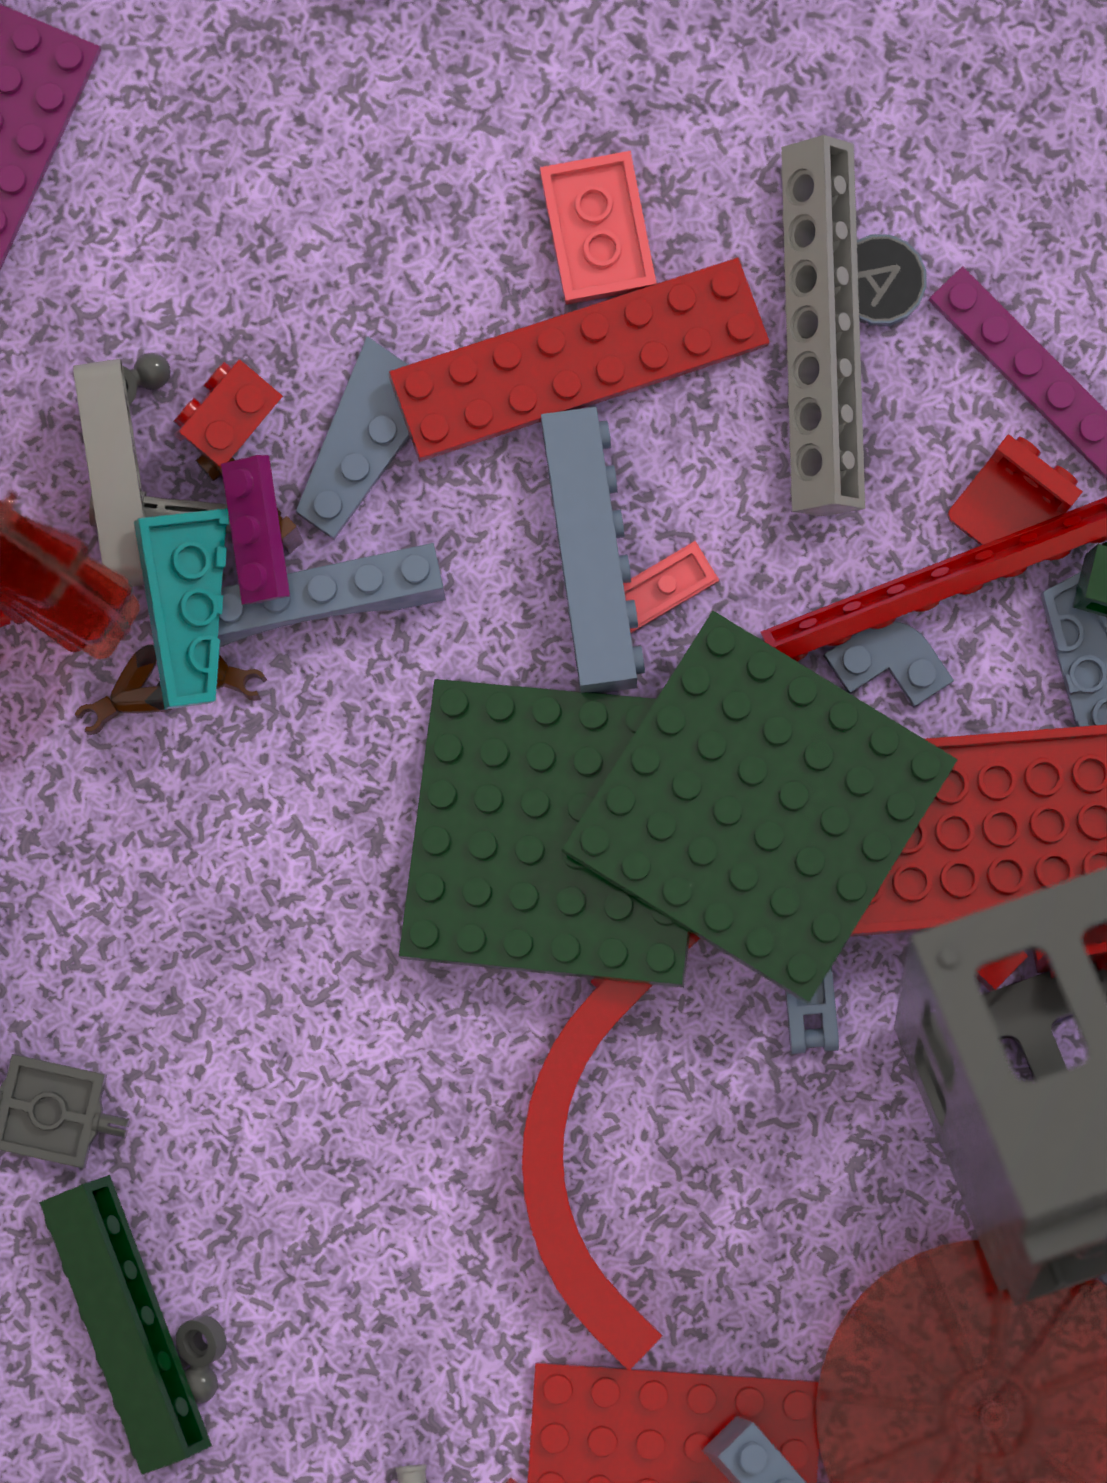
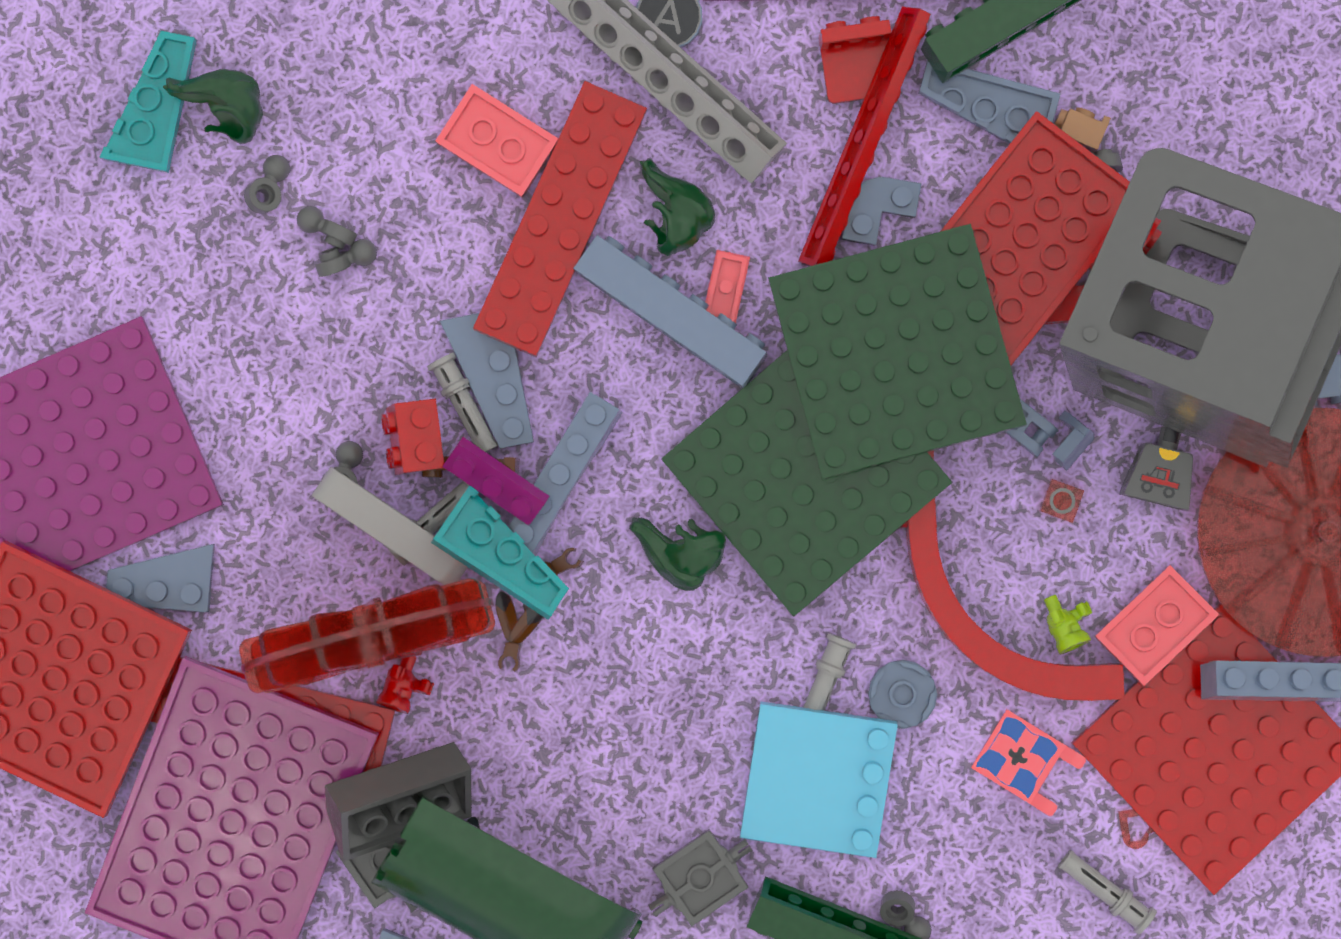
camera: 45 degrees left, 5 degrees up
none -> dark grey plate [244,155,290,214]
none -> dark grey plate [297,206,358,250]
none -> dark grey plate [314,239,377,277]
none -> light grey pin [427,352,498,452]
none -> dark green piece [629,517,726,591]
none -> dark green piece [640,158,715,256]
none -> medium azure plate [740,701,898,858]
none -> light grey pin [803,633,857,711]
none -> sand blue tile [868,660,937,729]
none -> coral flag [971,709,1086,816]
none -> clear red tile [1039,479,1084,523]
none -> lime piece [1044,595,1092,655]
none -> sand blue tile [1052,411,1094,471]
none -> coral plate [1095,565,1220,687]
none -> dark grey torso [1119,427,1193,510]

